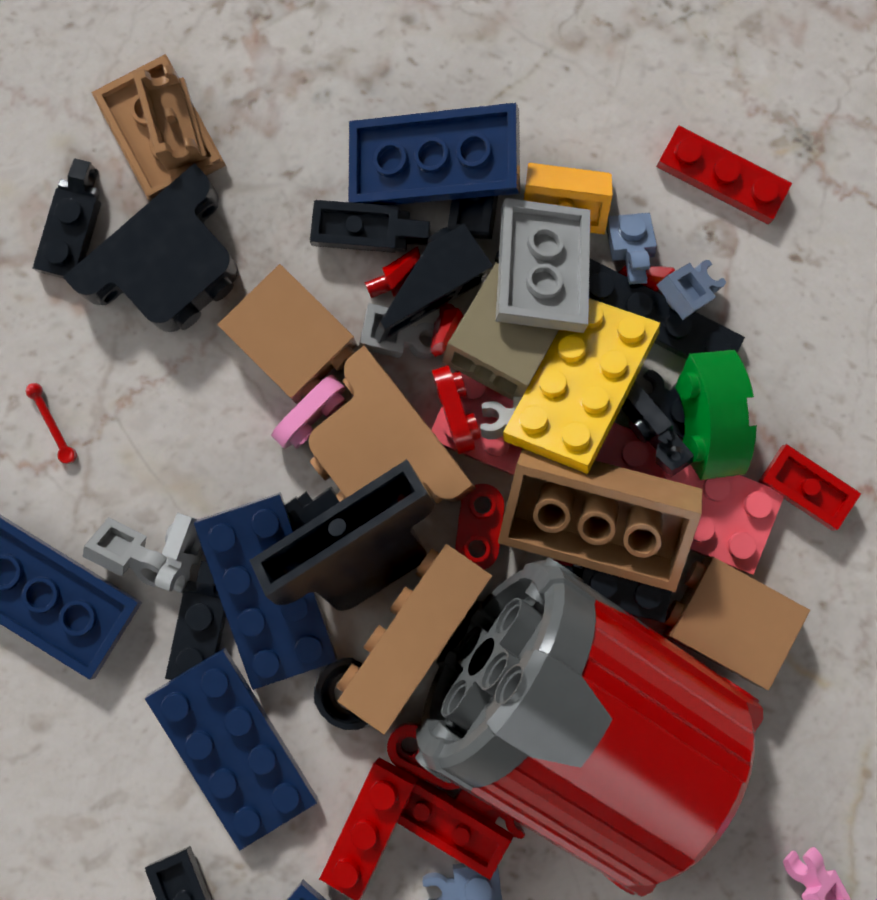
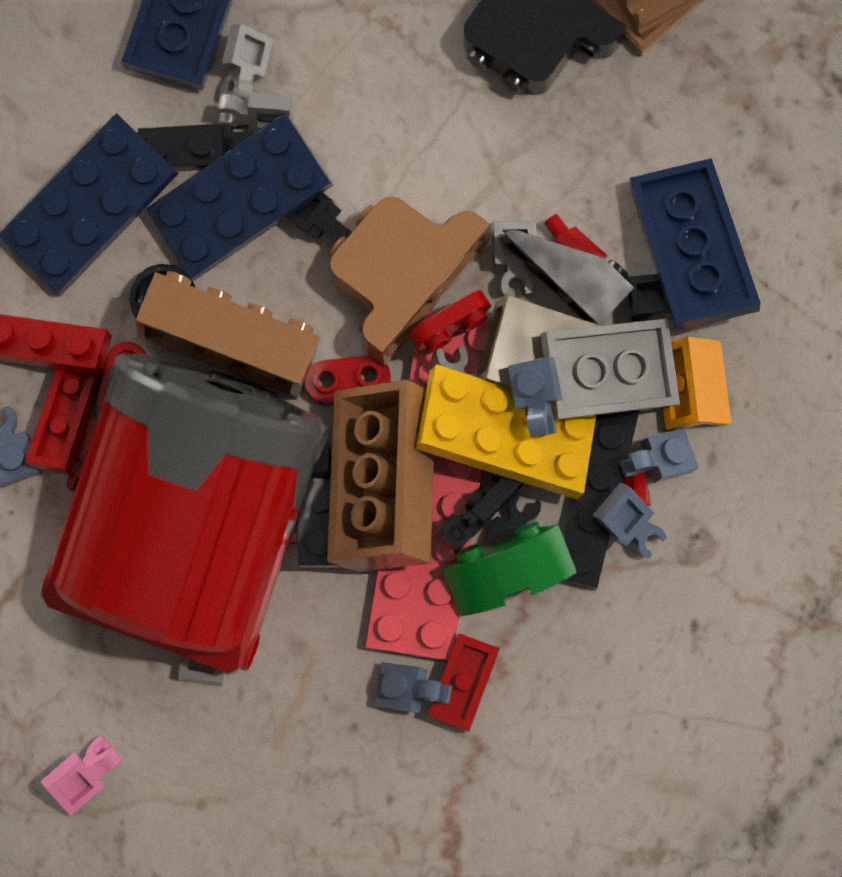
camera: 75 degrees right, 5 degrees down
medium nougat brick [217,264,357,404] -> none
black brick [249,459,434,611] -> none
bright pink plate [271,374,346,449] -> none
black hinge [310,200,431,253] -> none
red bar [430,304,464,357] -> none
red plate [656,125,792,225] -> none
medium nougat brick [663,557,810,691] -> none
none -> sand blue plate [374,662,452,713]
none -> sand blue plate [508,356,563,437]

